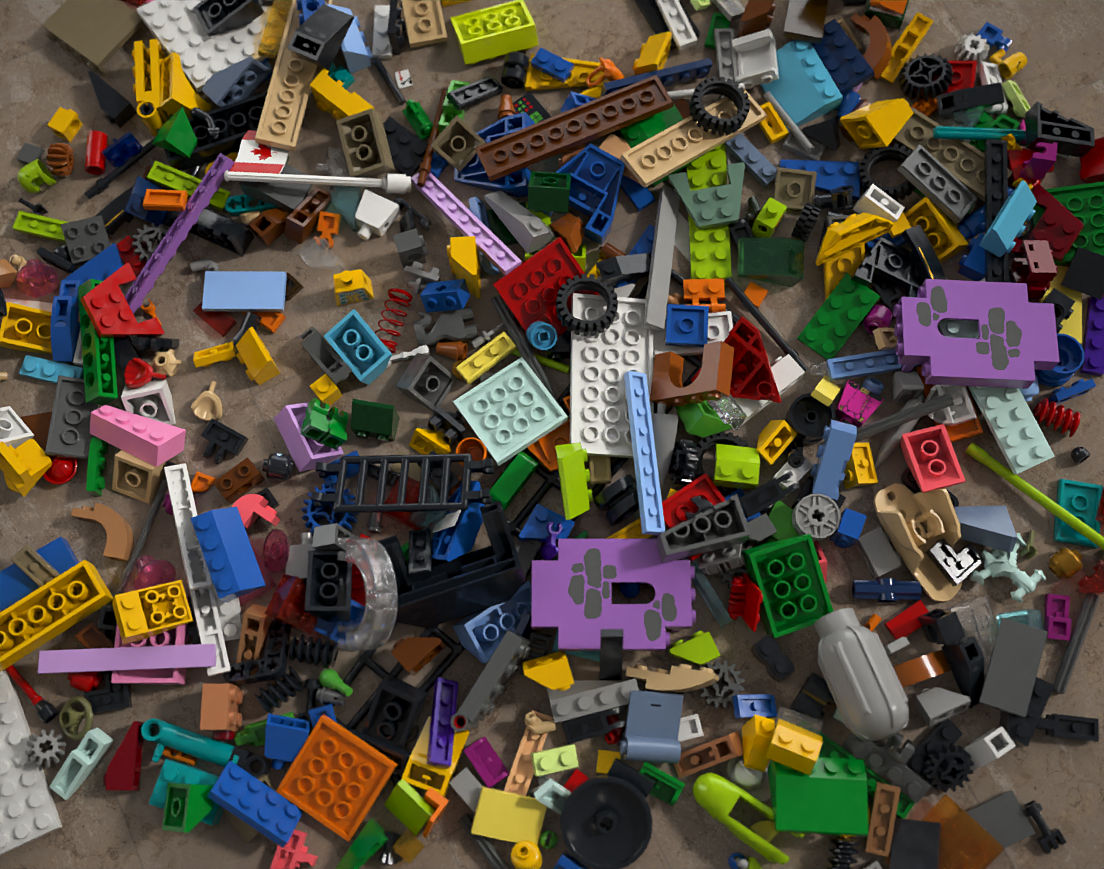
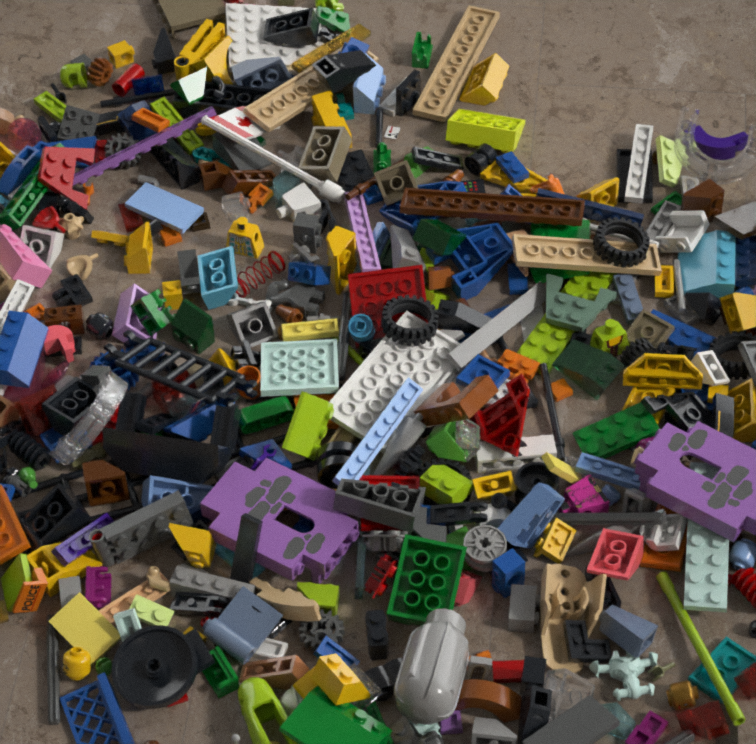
camera: 30 degrees right, 25 degrees down
dark blue piece [852,578,922,603] -> none

